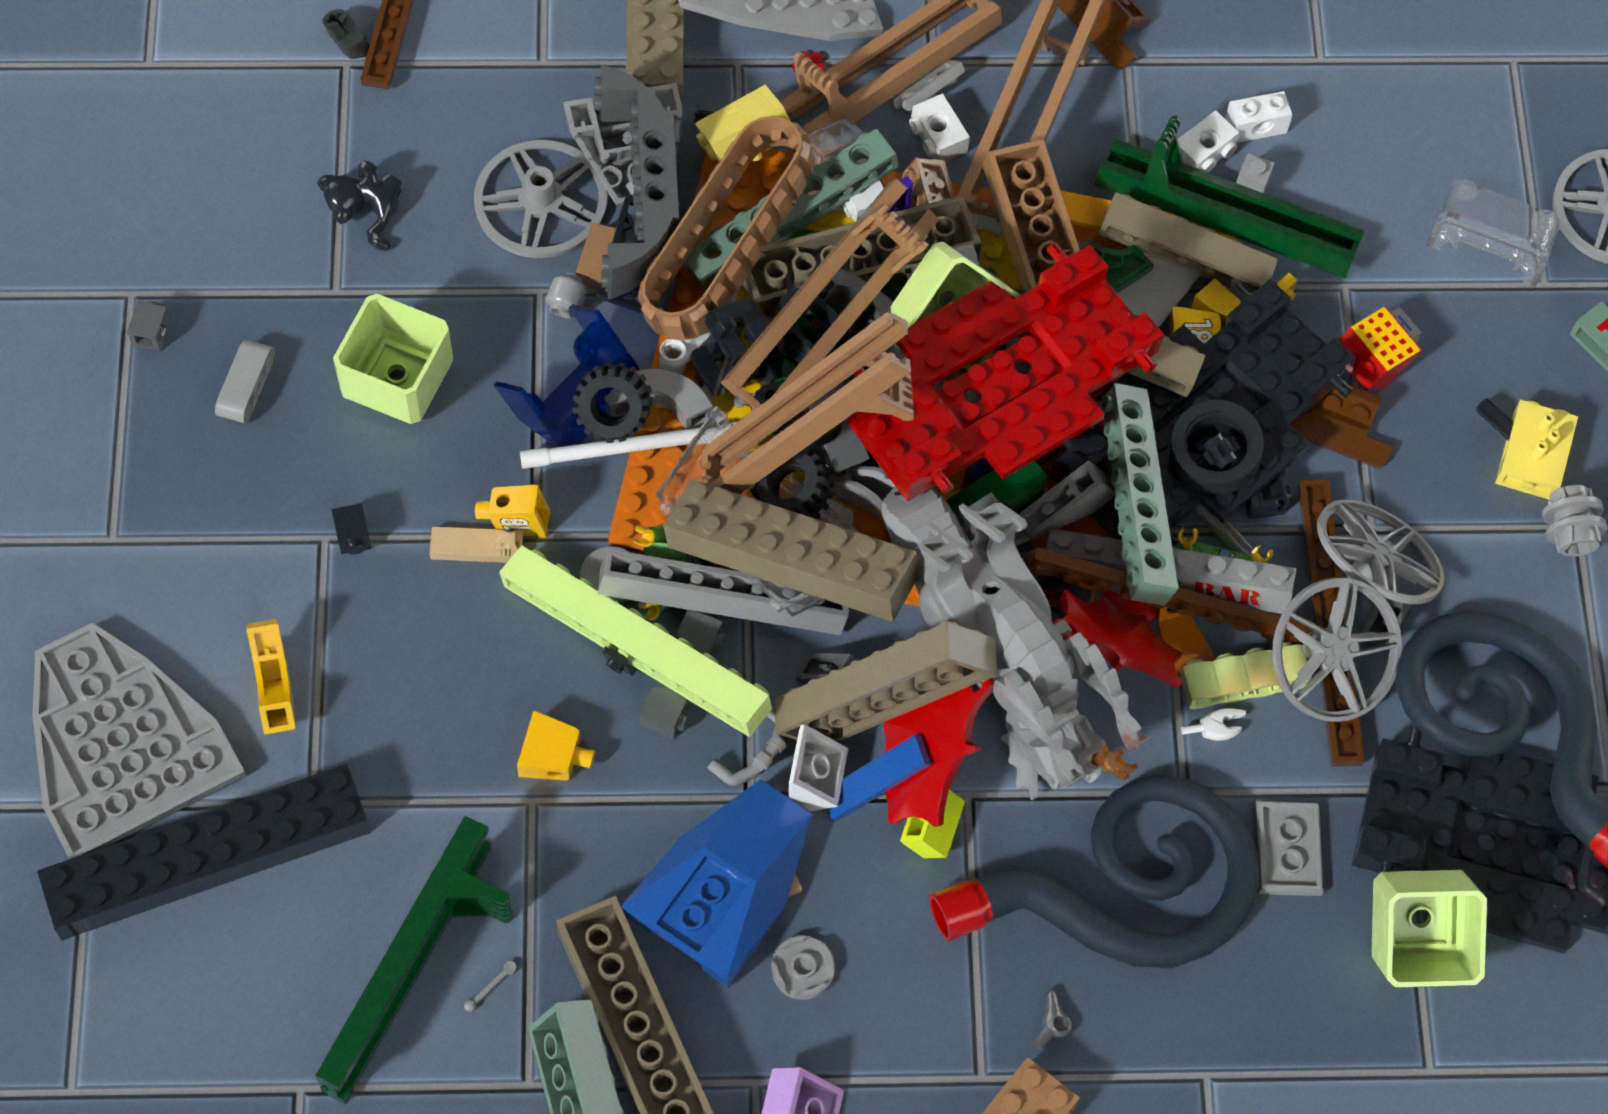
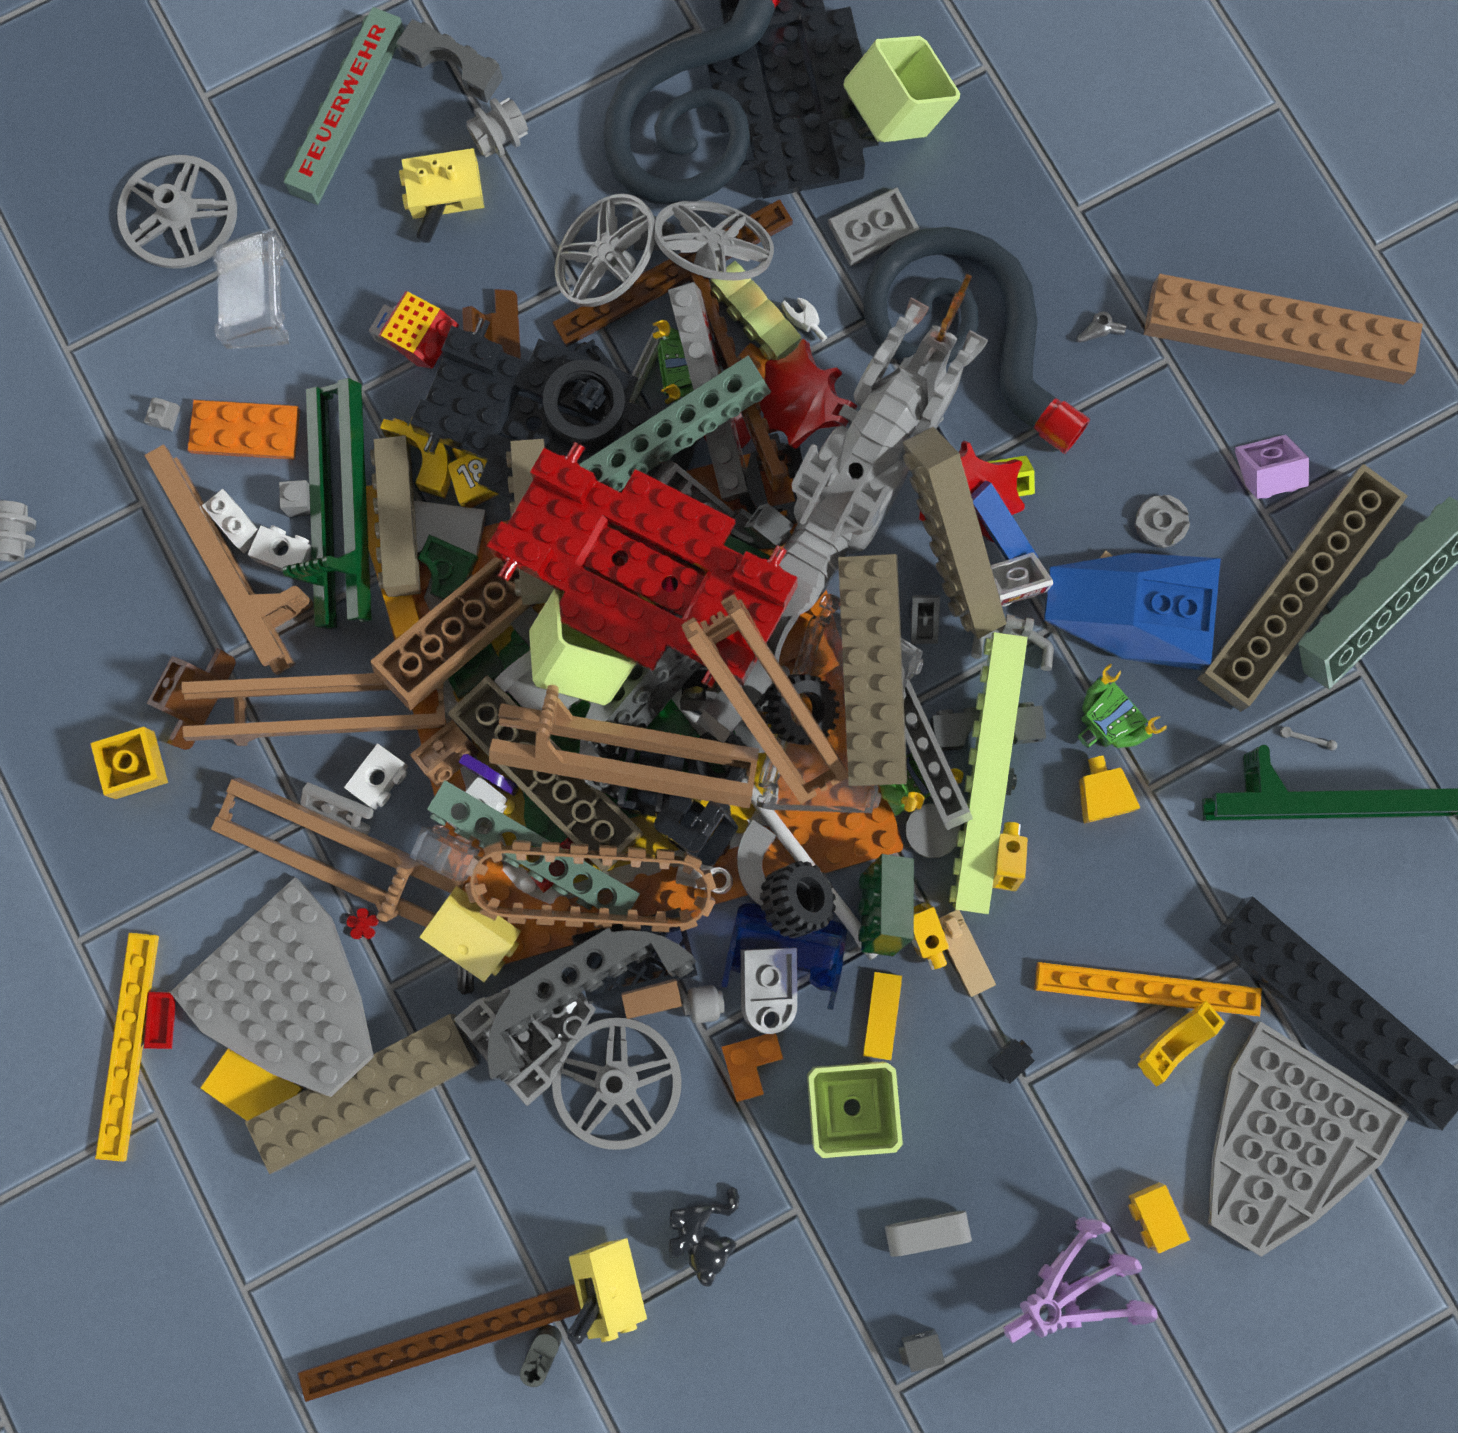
camera: 110 degrees left, 15 degrees up
none -> light grey tile [144,397,180,432]
none -> medium nougat piece [145,444,313,675]
none -> orange plate [188,400,300,460]
none -> dark green tile [448,643,505,699]
none -> light yellow piece [567,1238,647,1345]
none -> orange plate [722,1033,783,1102]
none -> light grey tile [740,947,797,1034]
none -> brick [858,854,914,957]
none -> yellow tile [863,972,902,1060]
none -> yellow torso [992,822,1028,891]
none -> lavender piece [1003,1217,1157,1343]
none -> light orange tile [1034,962,1262,1017]
none -> bright green torso [1078,664,1167,748]
none -> yellow brick [1128,1182,1190,1254]

